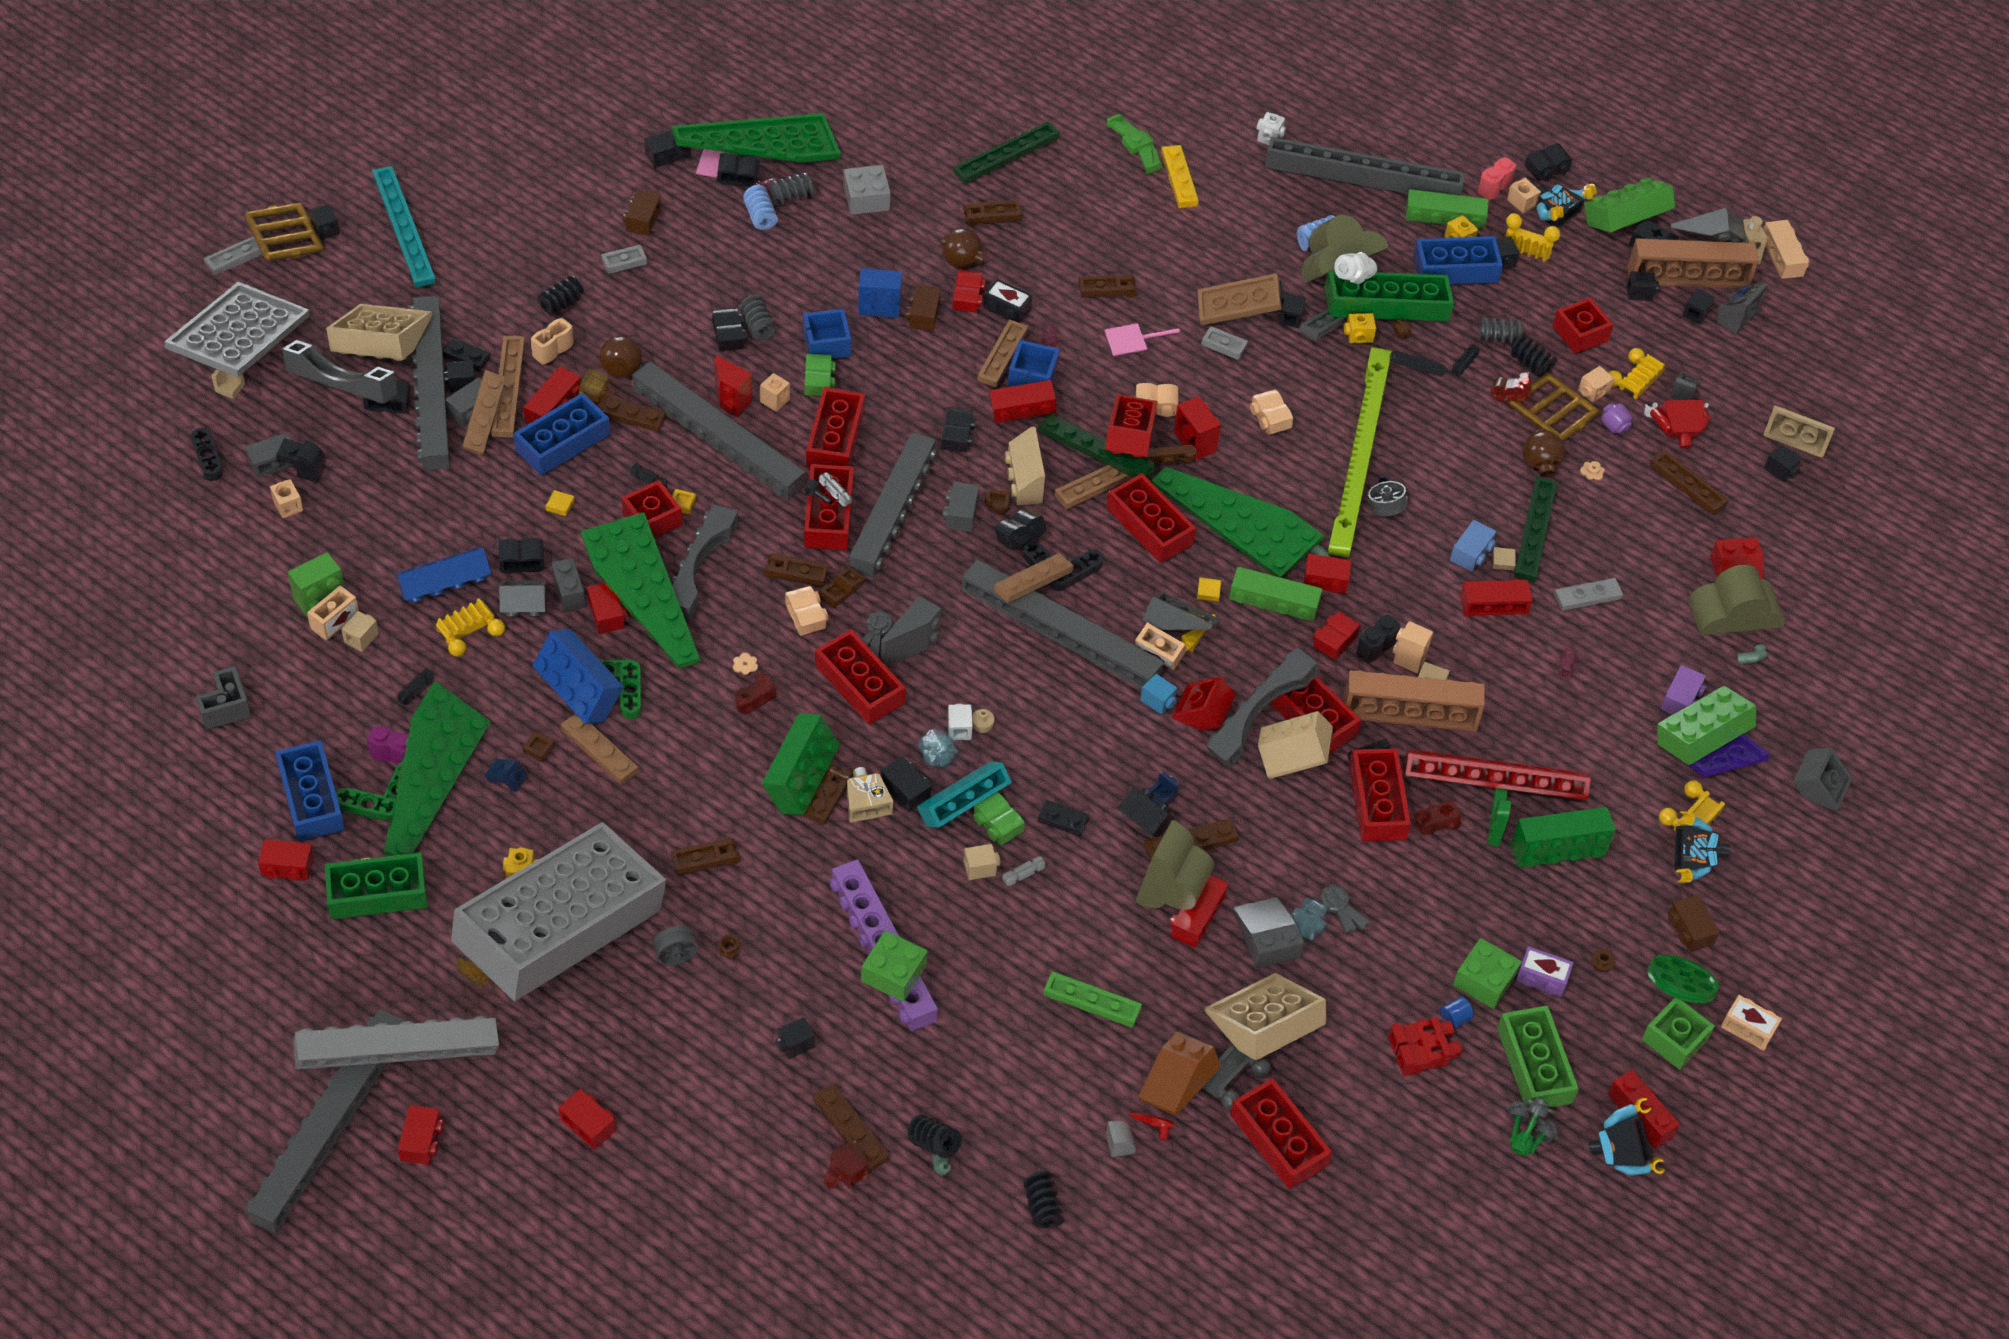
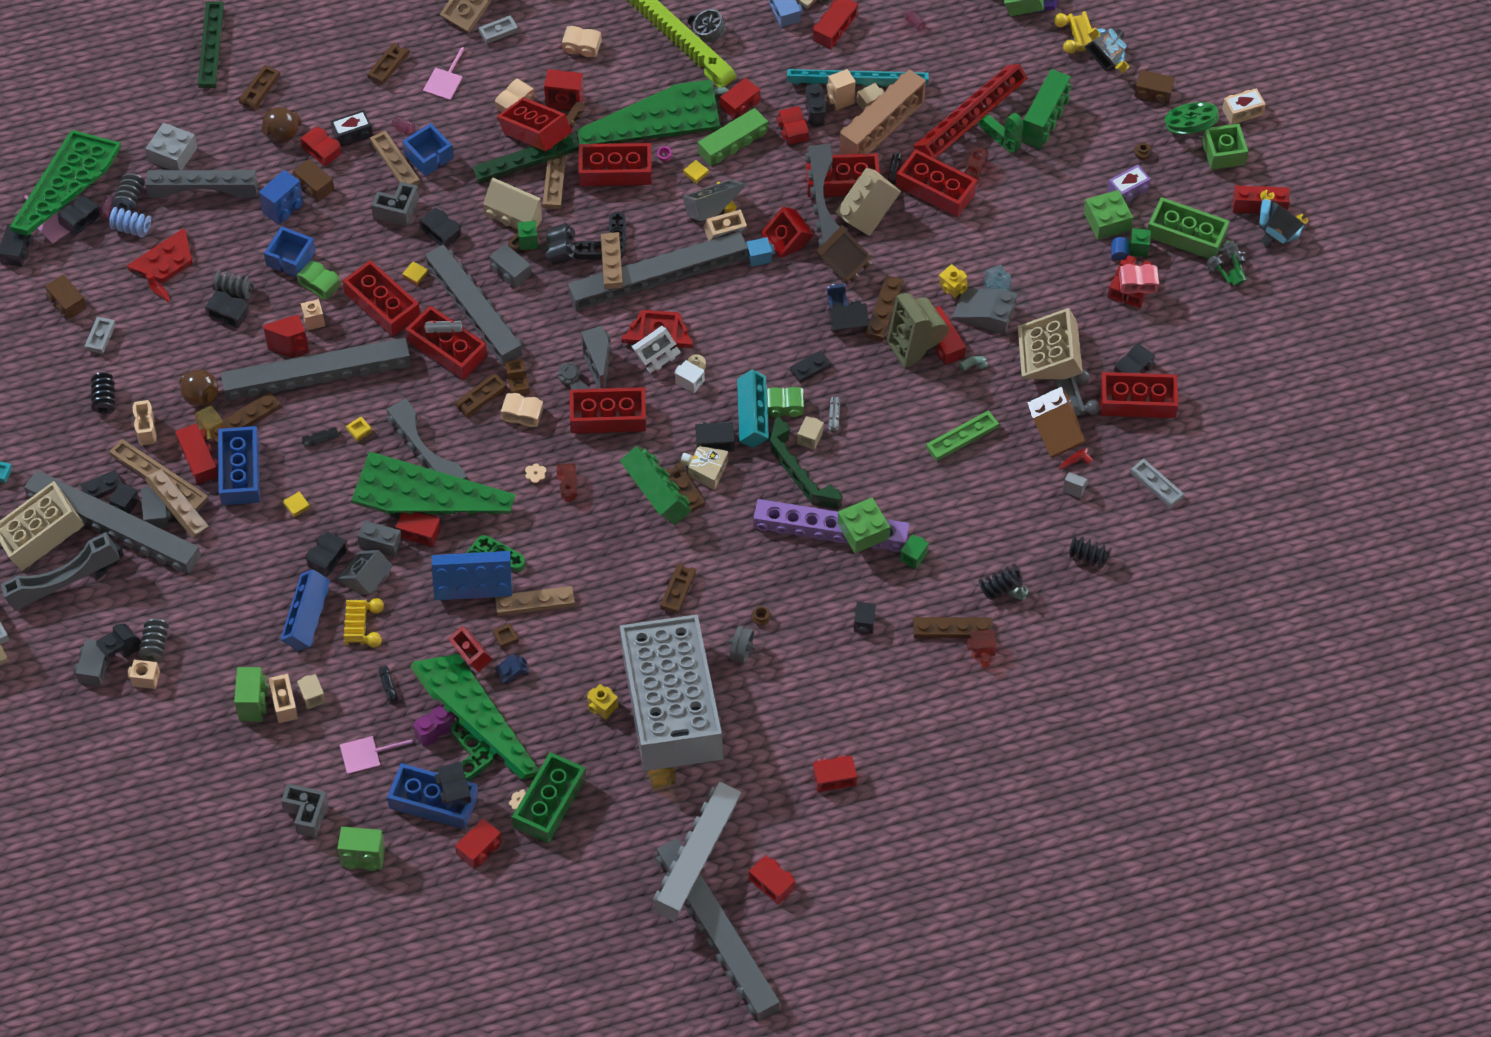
camera: 50 degrees left, 5 degrees up
black beam [191,428,223,481] -> none
red brick [621,480,682,538] -> none
black hand [805,479,832,505] -> none
clear light blue brick [917,729,958,767] -> none
red brick [989,380,1057,423] -> none
dark grey piece [1320,884,1370,935] -> none
none -> red wing [127,228,193,283]
none -> dark grey piece [138,619,169,663]
none -> dark grey arch [146,170,258,198]
none -> red bar [146,273,170,302]
none -> bright green brick [338,827,385,871]
none -> bright pink piece [340,736,413,774]
none -> dark grey brick [371,182,419,227]
none -> yellow tile [402,262,428,286]
none -> black brick [435,762,472,809]
none -> red brick [448,625,493,673]
none -> green brick [517,221,538,250]
none -> red wing [621,310,693,348]
none -> white brick [632,326,681,374]
none -> dark pink hinge [657,146,672,162]
none -> dark green slope [770,417,843,509]
none -> teal plate [787,69,929,87]
none -> reddish brown panel [815,225,873,283]
none -> green brick [899,534,929,569]
none -> yellow brick [939,264,968,298]
none -> sand green arm [959,356,988,371]
none -> black brick [1114,343,1156,373]
none -> coral brick [1119,264,1159,294]
none -> green brick [1130,228,1151,258]
none -> light grey tile [1130,459,1185,509]

